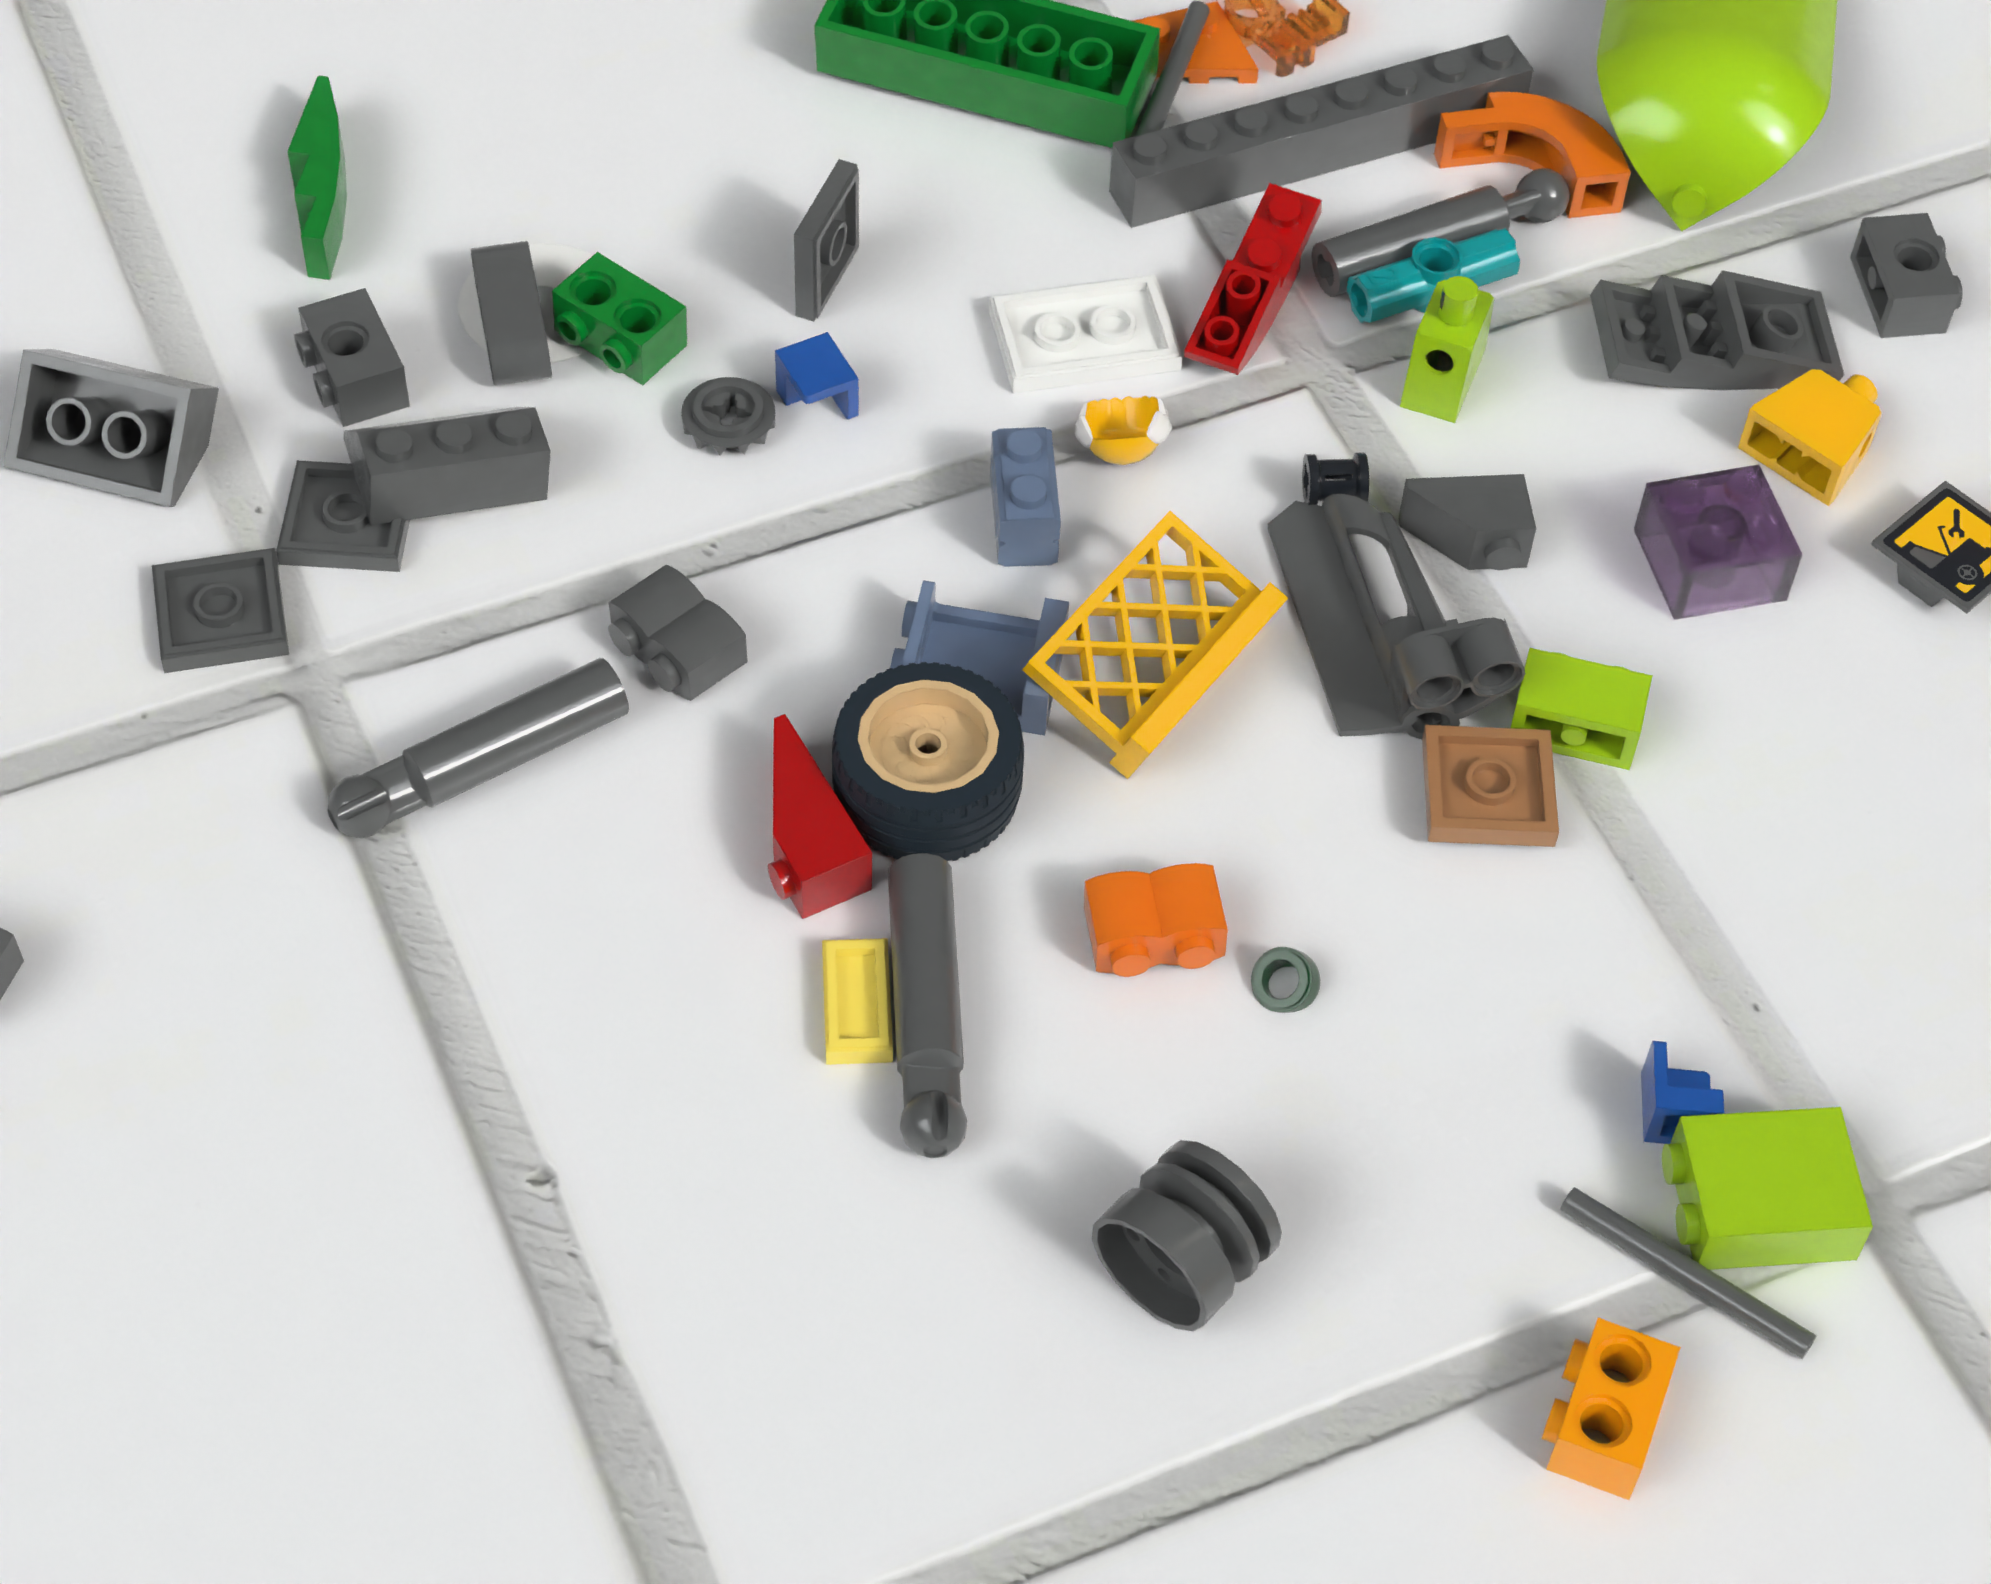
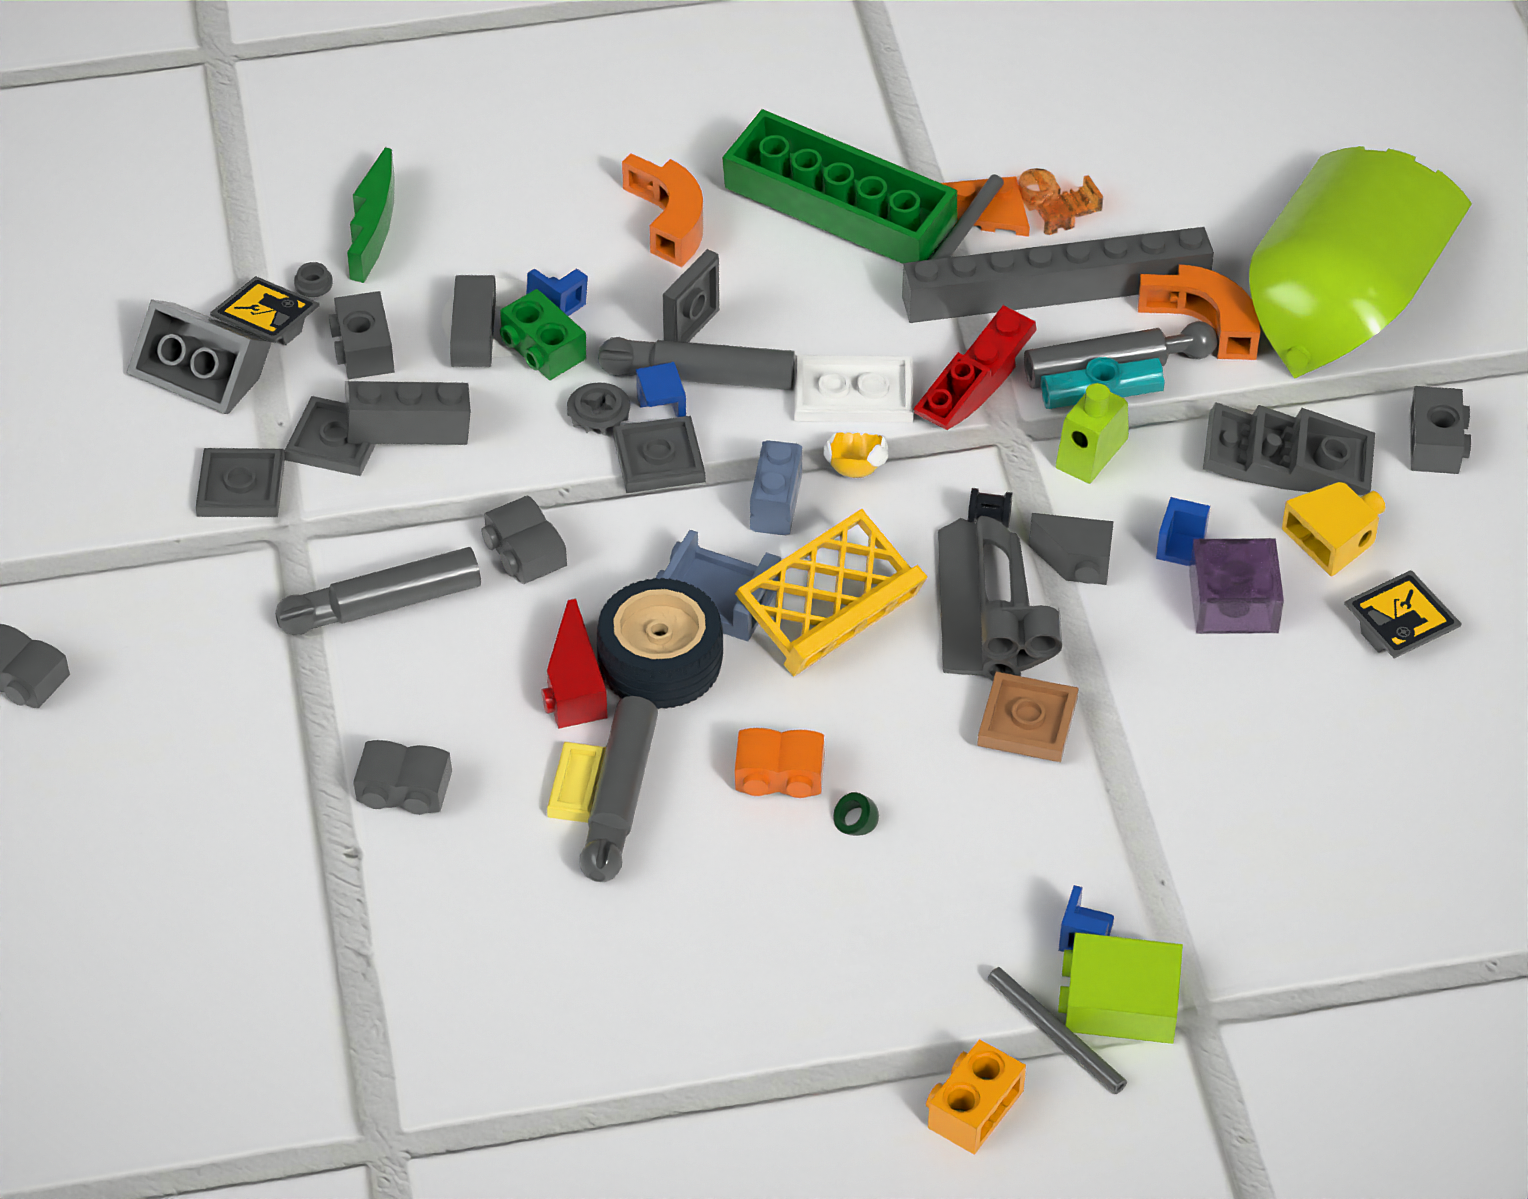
camera: 15 degrees right, 5 degrees down
dark grey wheel [1092,1140,1282,1332] -> none
lime brick [1510,647,1653,770] -> none
none -> piece [210,276,320,345]
none -> dark grey plate [294,262,333,297]
none -> dark grey brick [353,740,452,815]
none -> blue panel [526,268,588,316]
none -> dark grey piece [598,337,795,390]
none -> dark grey tile [613,416,706,493]
none -> orange arch [622,153,703,268]
none -> blue panel [1156,497,1210,567]

